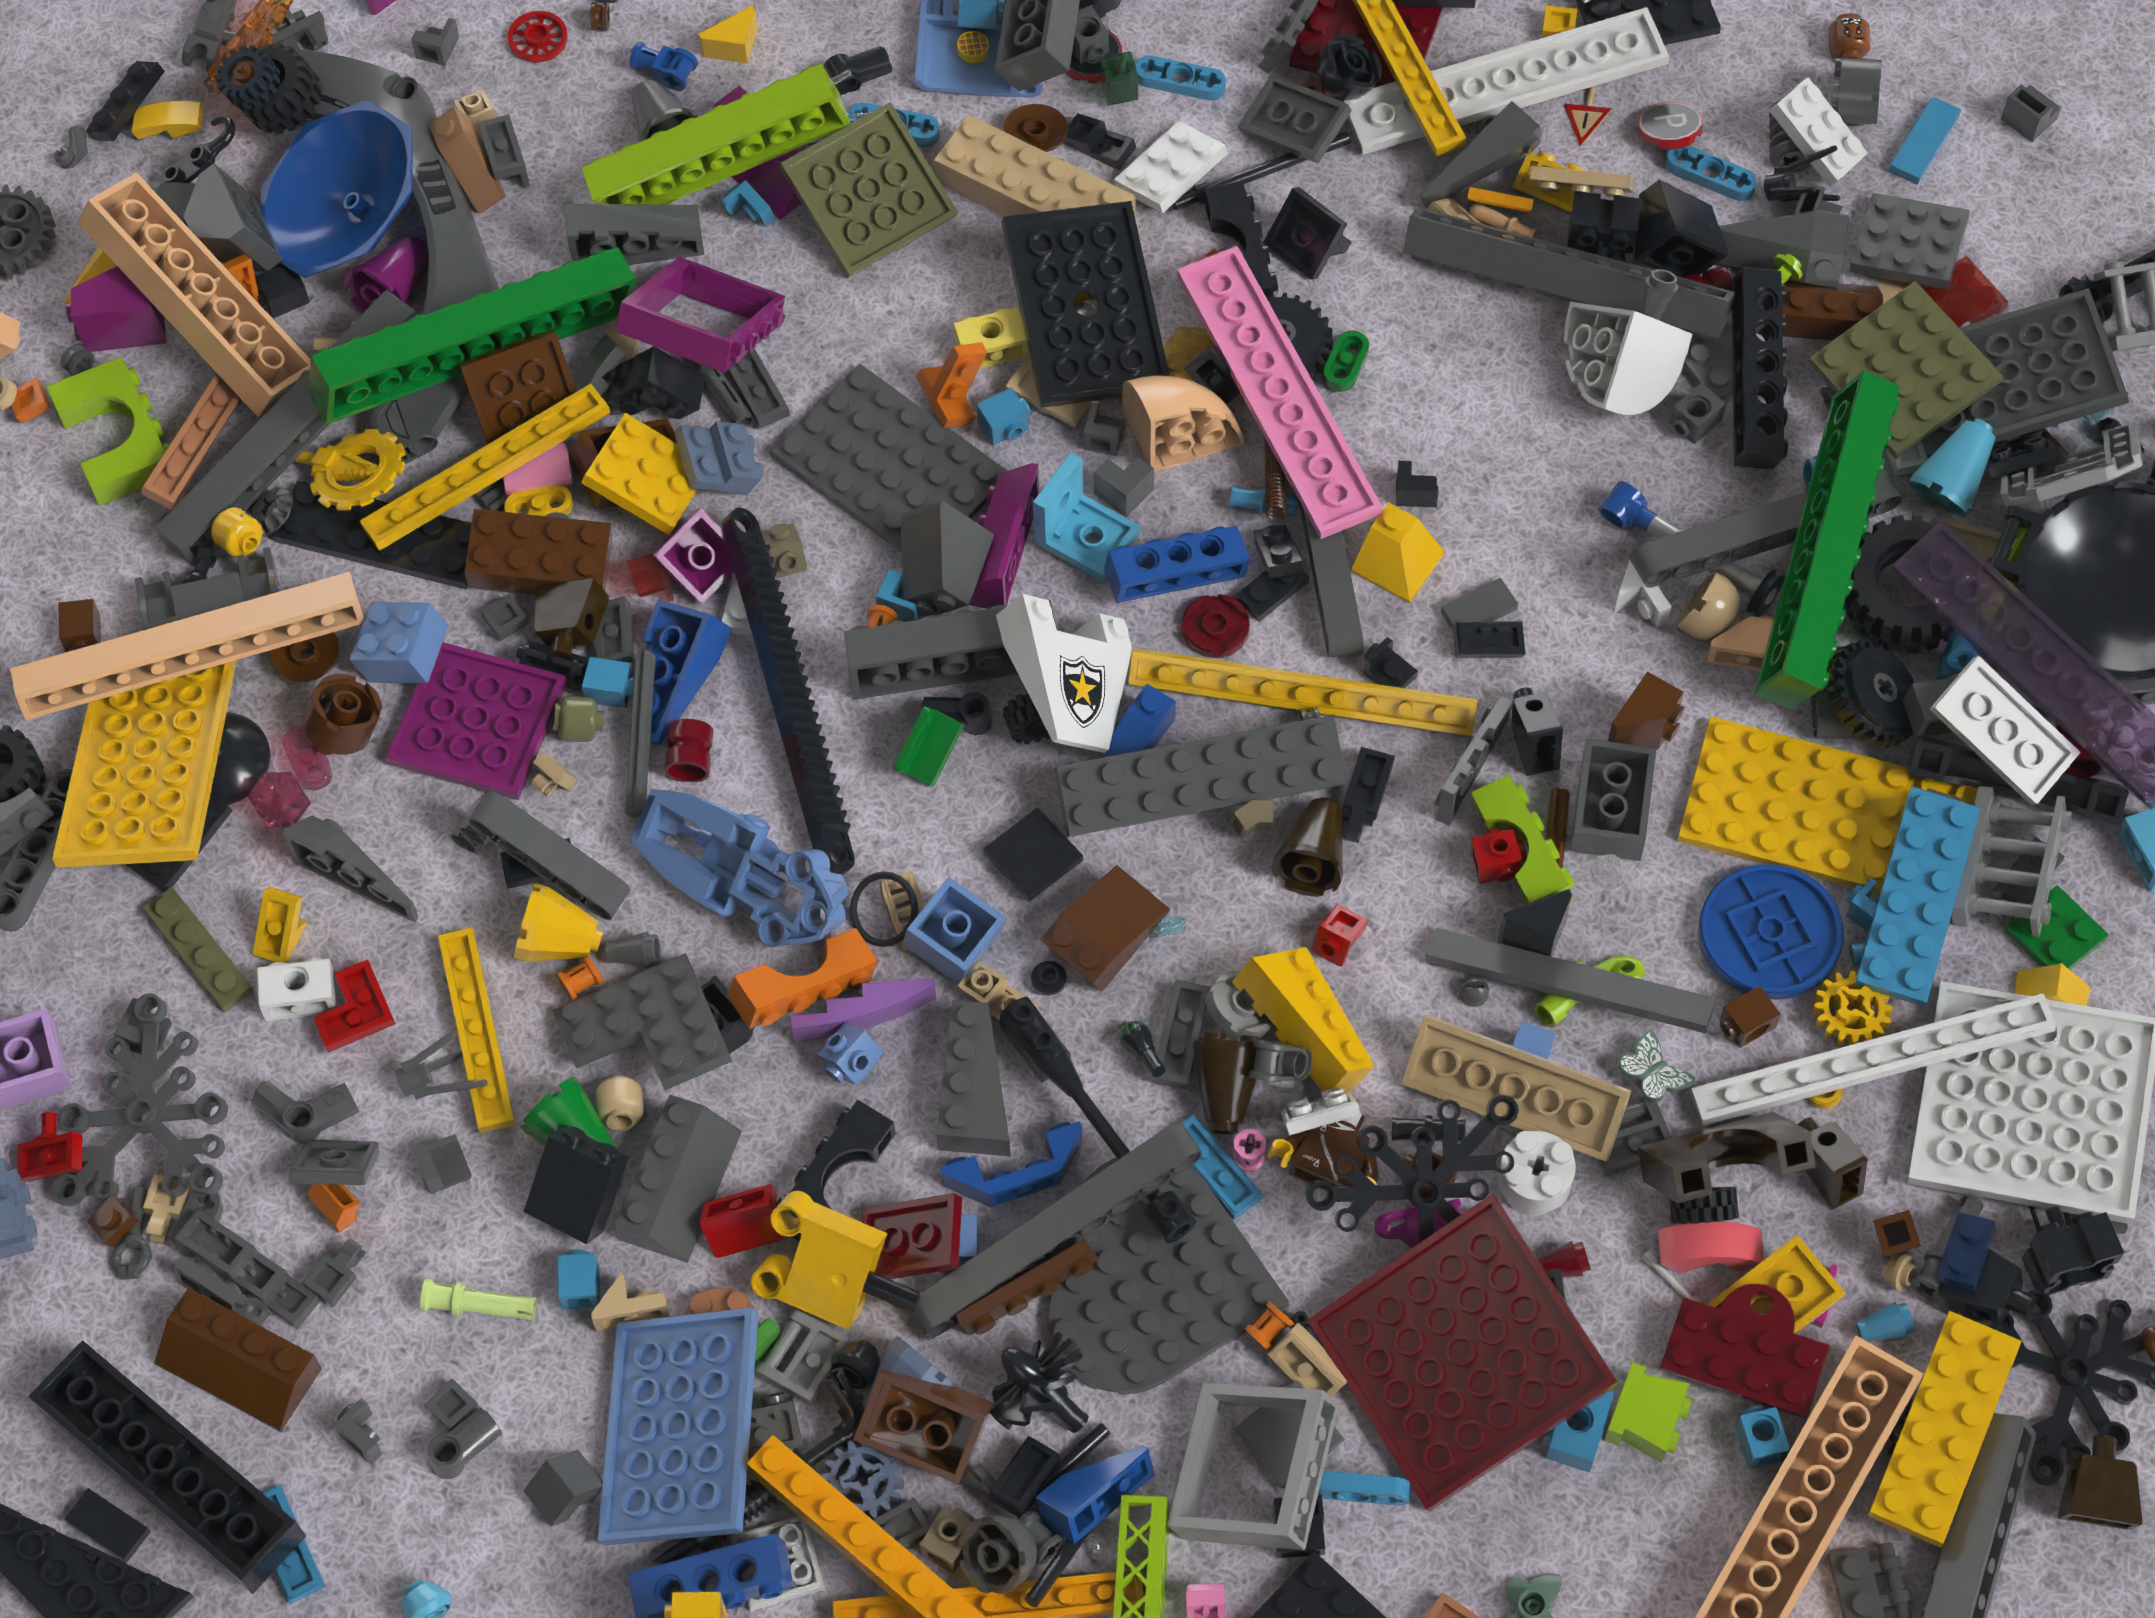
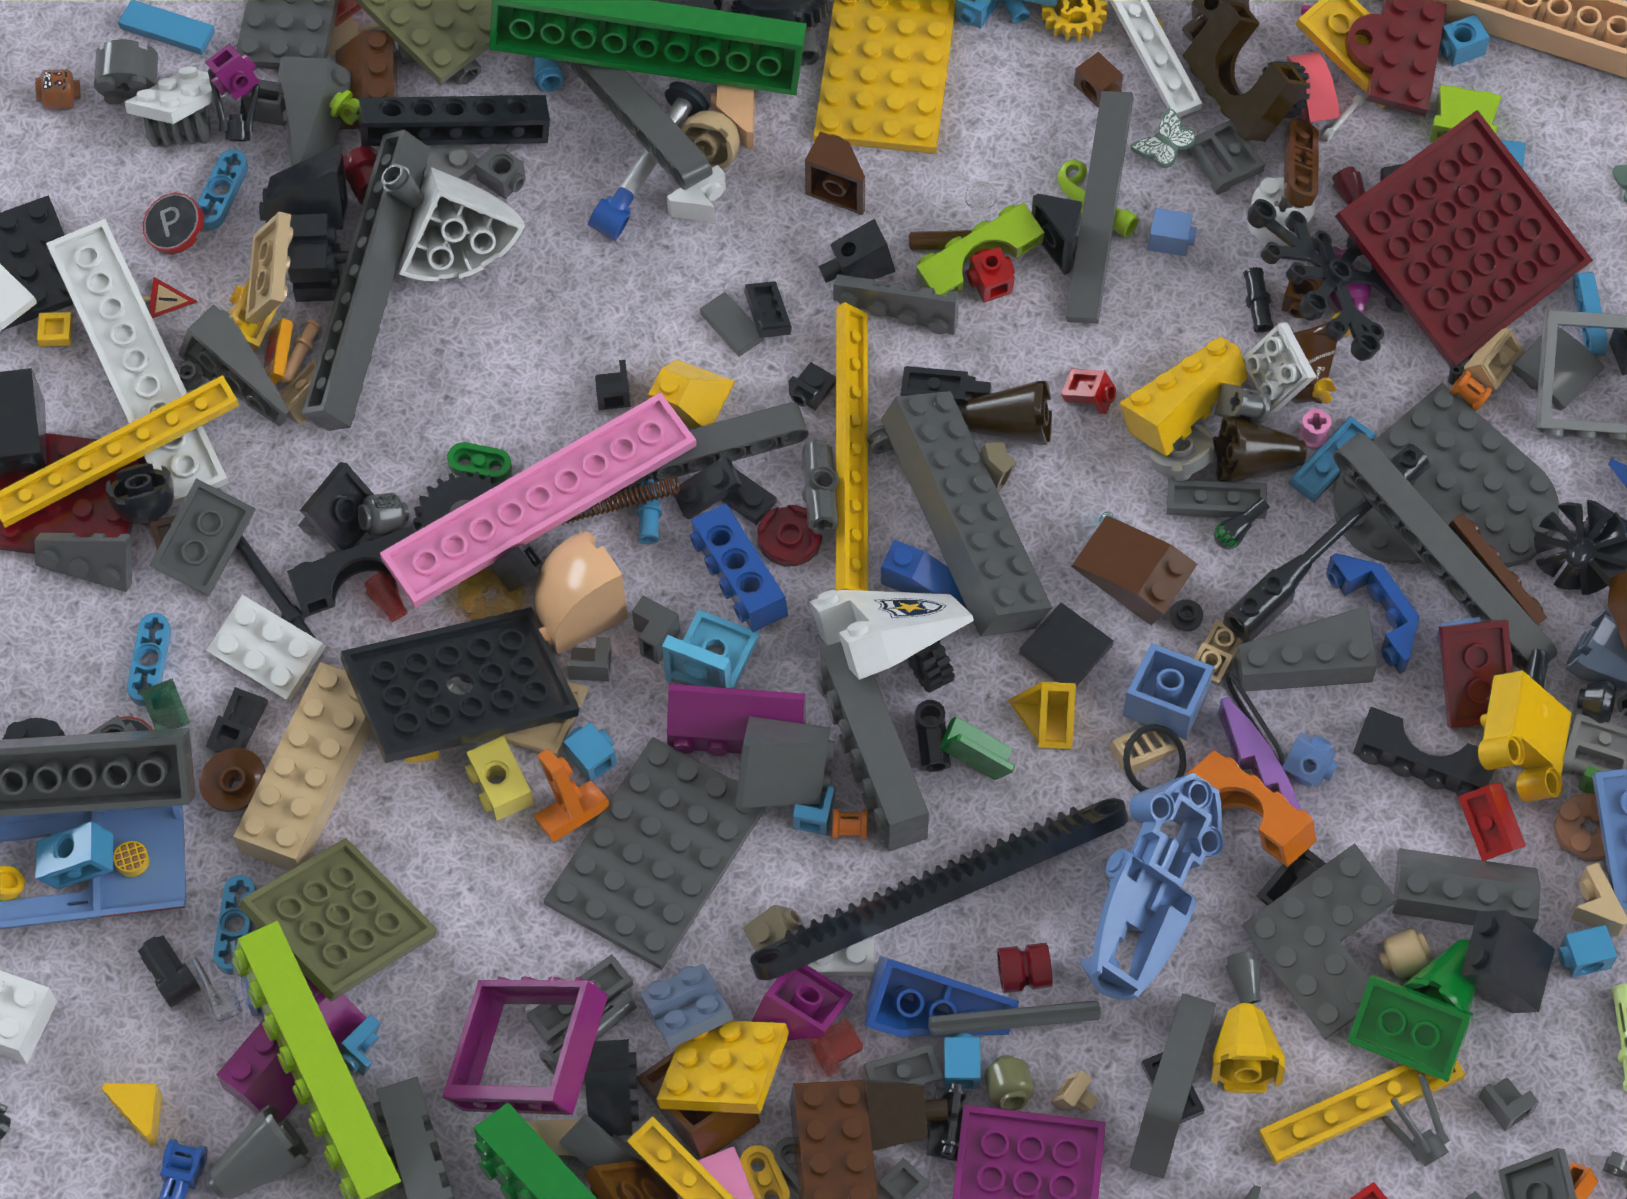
camera: 100 degrees left, 0 degrees up
orange bush [556,956,604,1001] -> none
tan plate [1401,1015,1632,1162] -> none
dark grey hinge [1460,976,1489,1007] -> none
dark grey brick [1570,738,1657,861] -> none
blue plate [1698,864,1844,1000] -> none
none -> magenta brick [205,44,260,101]
none -> dark grey head [358,492,409,537]
none -> dark grey piece [802,439,839,535]
none -> yellow slope [1008,682,1076,749]
none -> black piece [1226,672,1285,766]
none -> reddish brown piece [1284,119,1319,208]
none -> green plate [1347,974,1473,1082]

